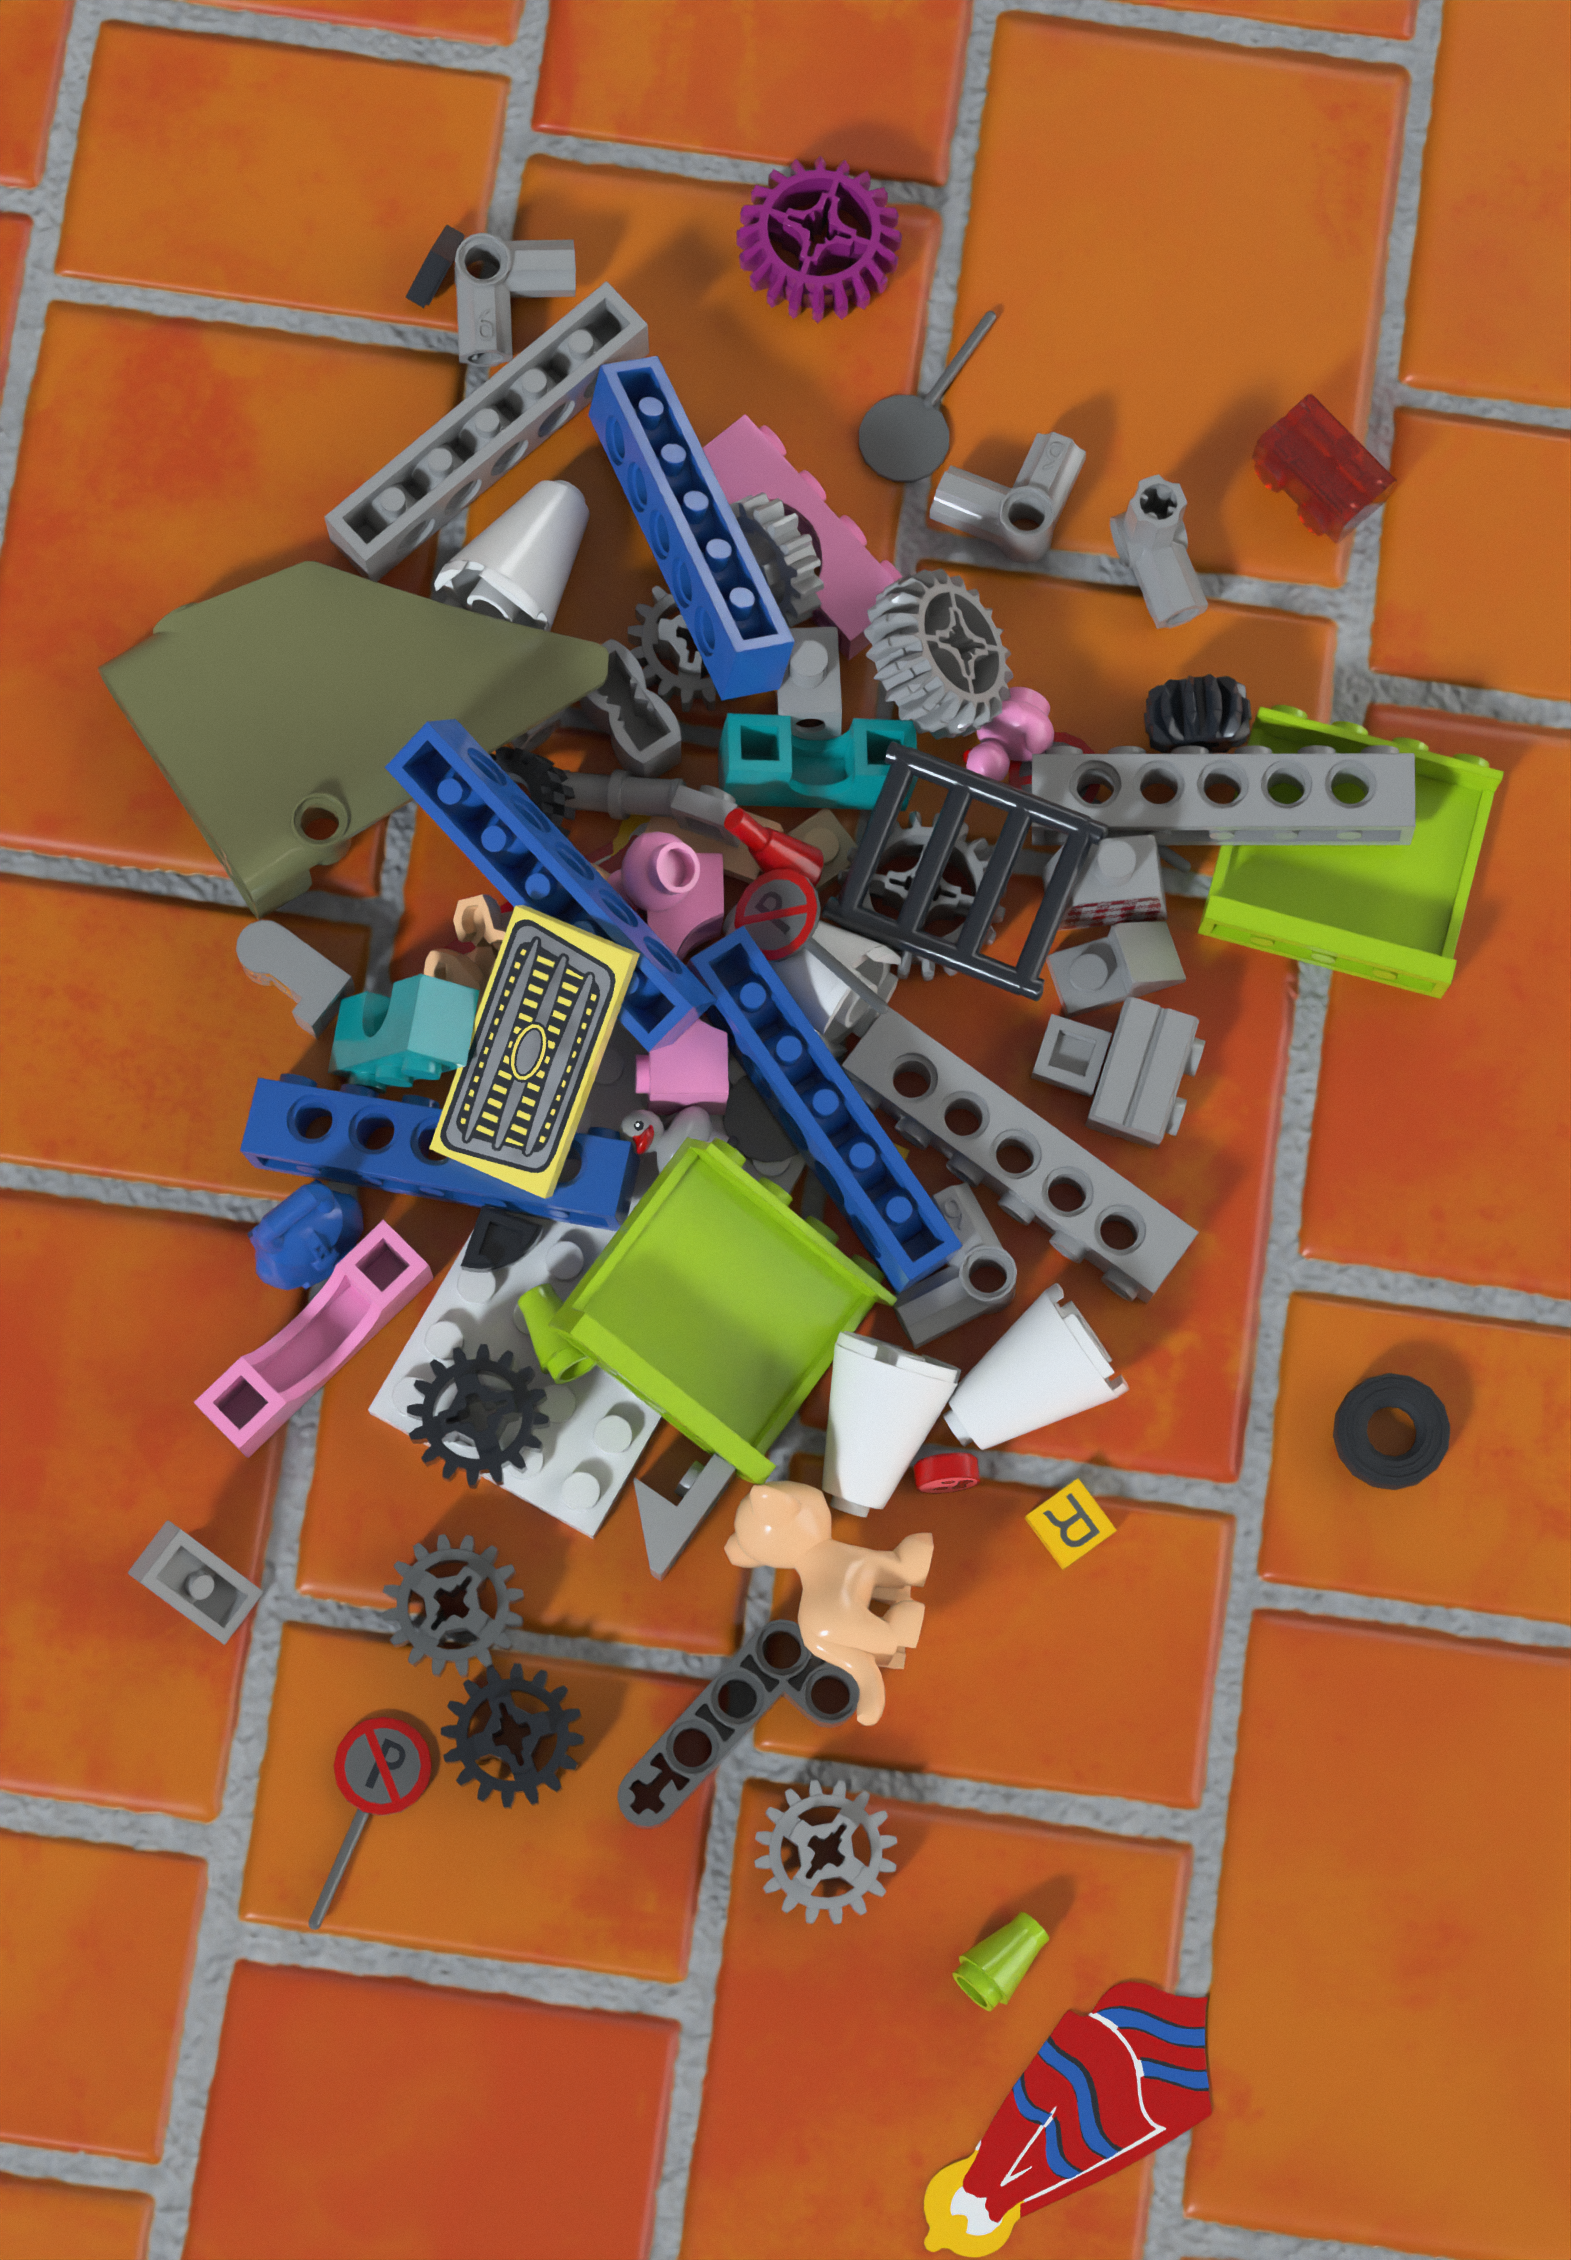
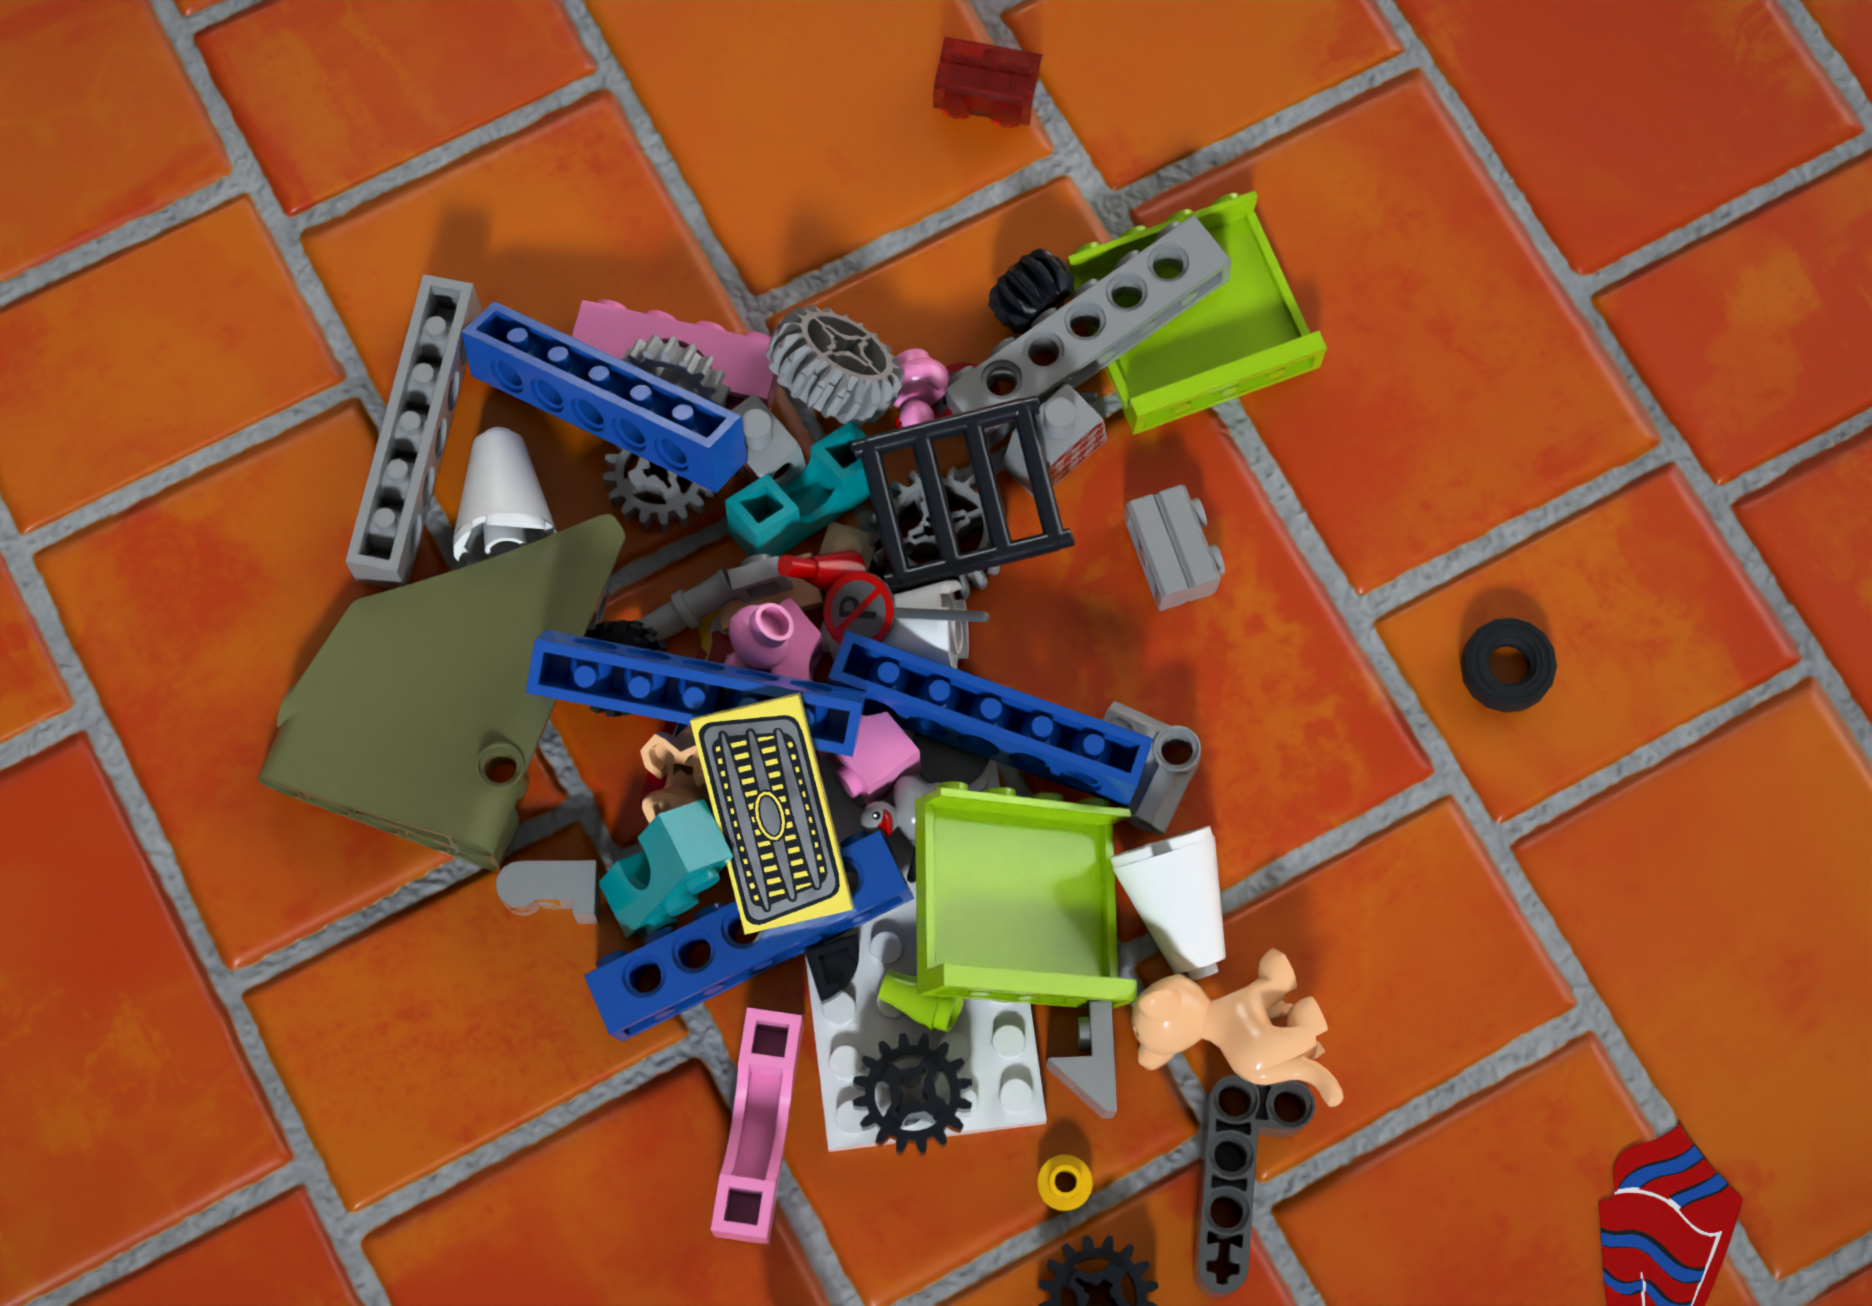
camera: 35 degrees left, 5 degrees down
blue piece [247,1179,363,1291] -> none
dark grey gear [382,1534,525,1678] -> none
black tile [405,225,465,308] -> none
light grey piece [454,233,576,367] -> none
light grey brick [579,639,682,778] -> none
magenta gear [736,155,902,324] -> none
light grey gear [754,1780,897,1925] -> none
light grey brick [841,1007,1199,1304] -> none
dark grey piece [859,311,996,483] -> none
red tile [913,1452,981,1494] -> none
light grey piece [930,432,1086,563] -> none
white cone [943,1283,1130,1450] -> none
lime cone [952,1911,1049,2011] -> none
yellow tile [1025,1478,1117,1570] -> none
light grey plate [1031,1014,1112,1097] -> none
light grey slope [1046,921,1186,1019] -> none
light grey piece [1110,474,1208,629] -> none
none -> yellow plate [1037,1155,1093,1211]

